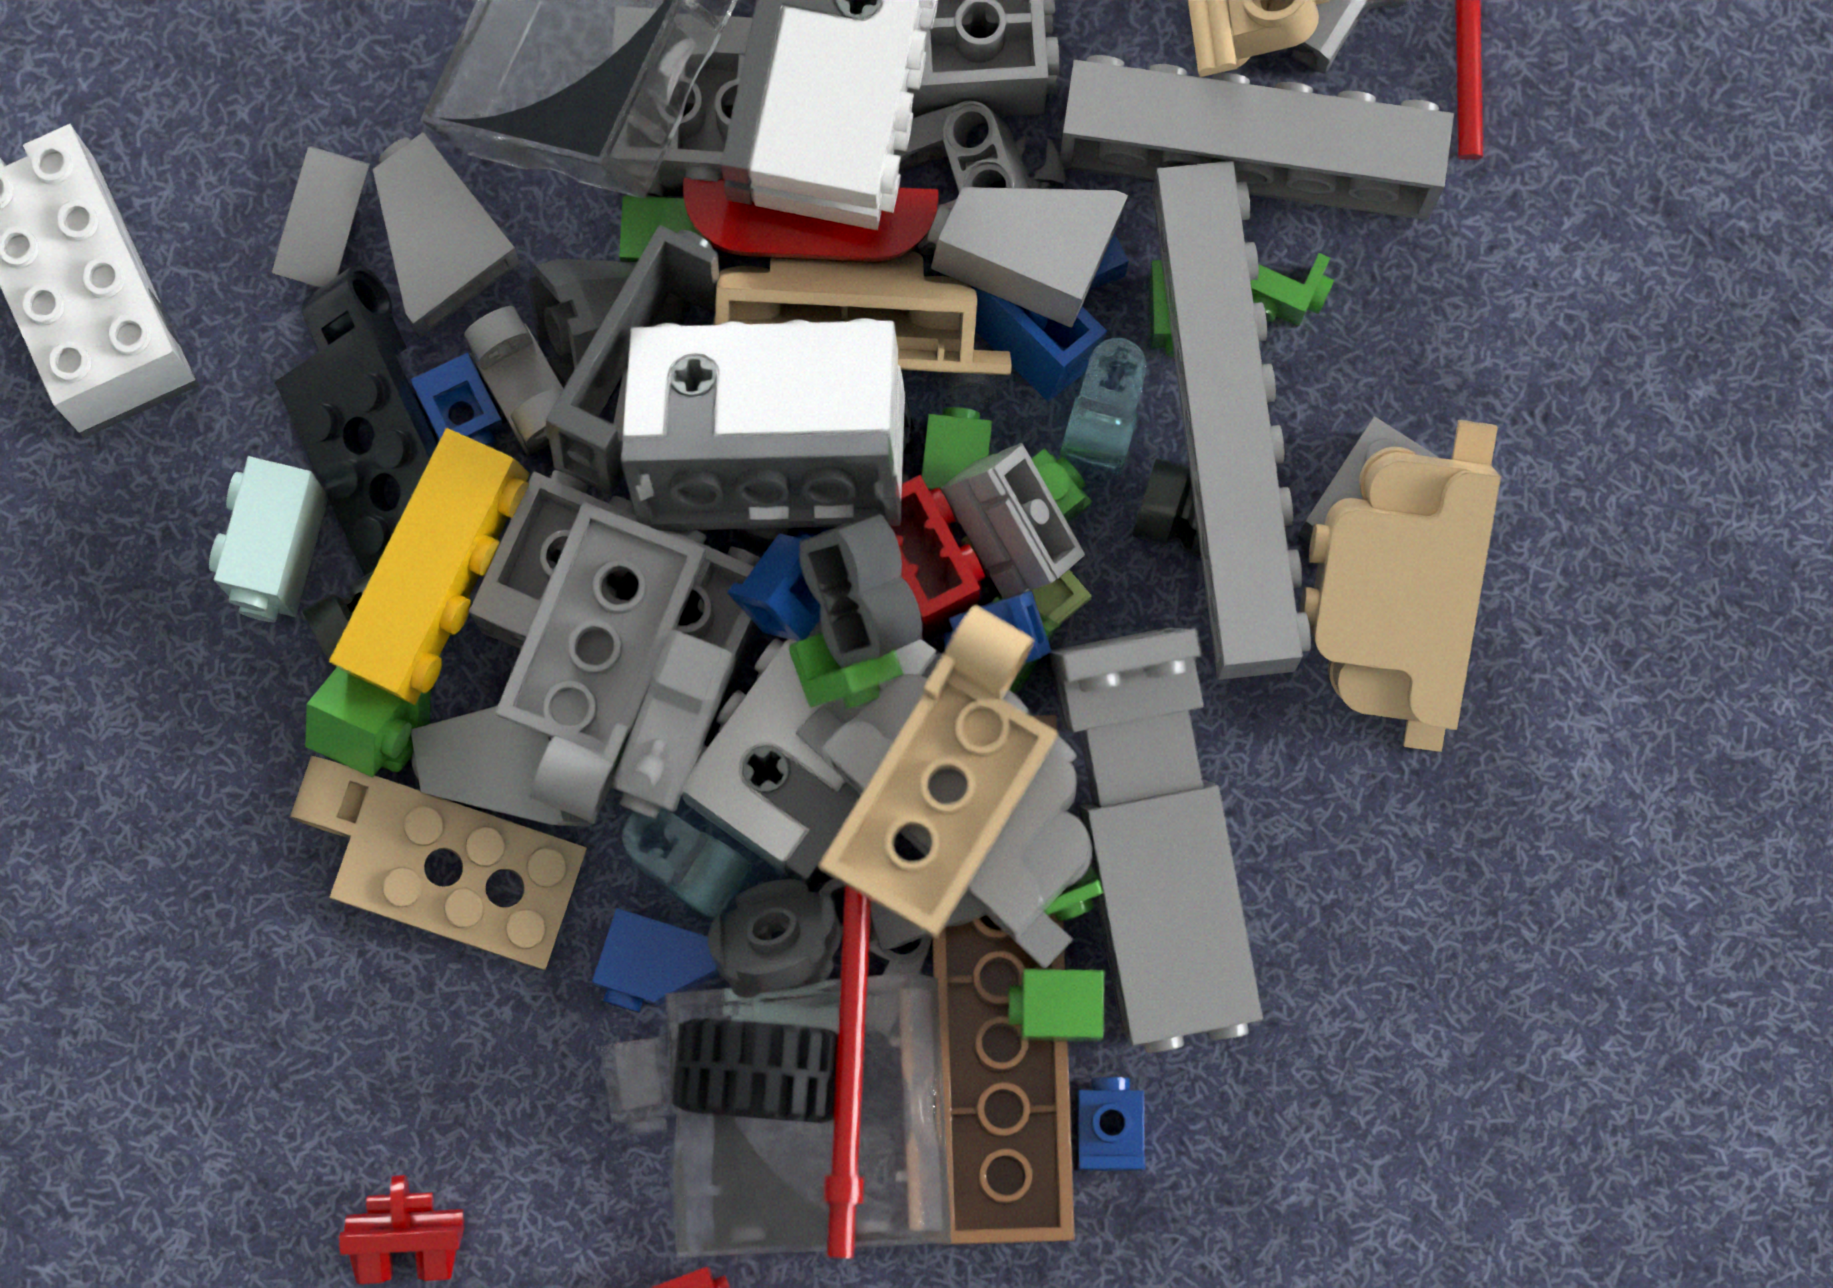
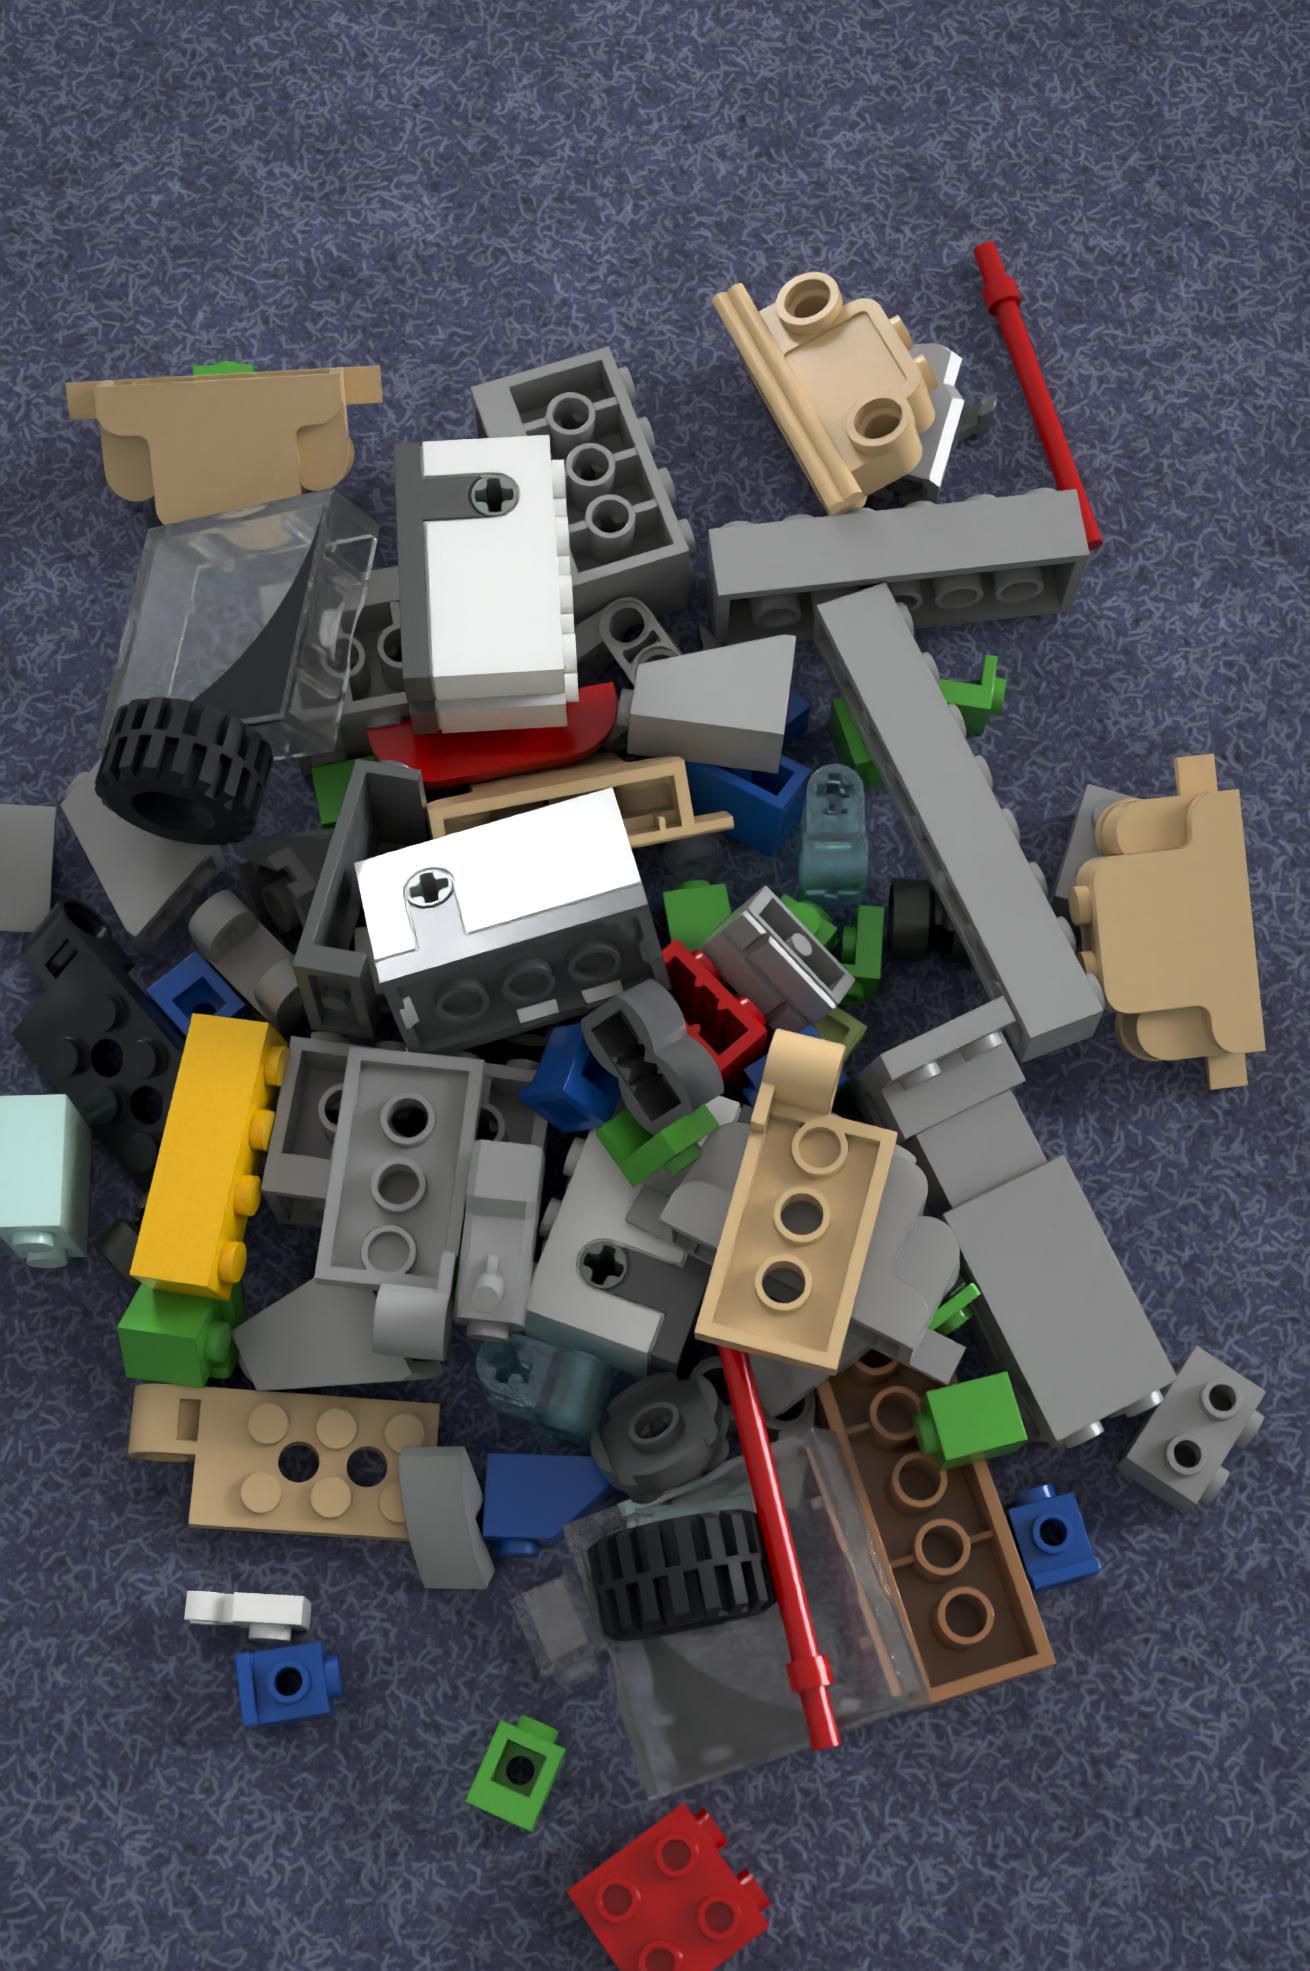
camera: 15 degrees left, 10 degrees down
red hips [339,1175,464,1284] -> none
none -> black tyre [95,697,274,845]
none -> white plate [184,1591,312,1643]
none -> blue brick [235,1641,344,1730]
none -> light grey slope [398,1446,495,1589]
none -> bright green brick [465,1714,567,1833]
none -> bright green bracket [838,905,884,1005]
none -> light grey brick [1115,1346,1266,1514]

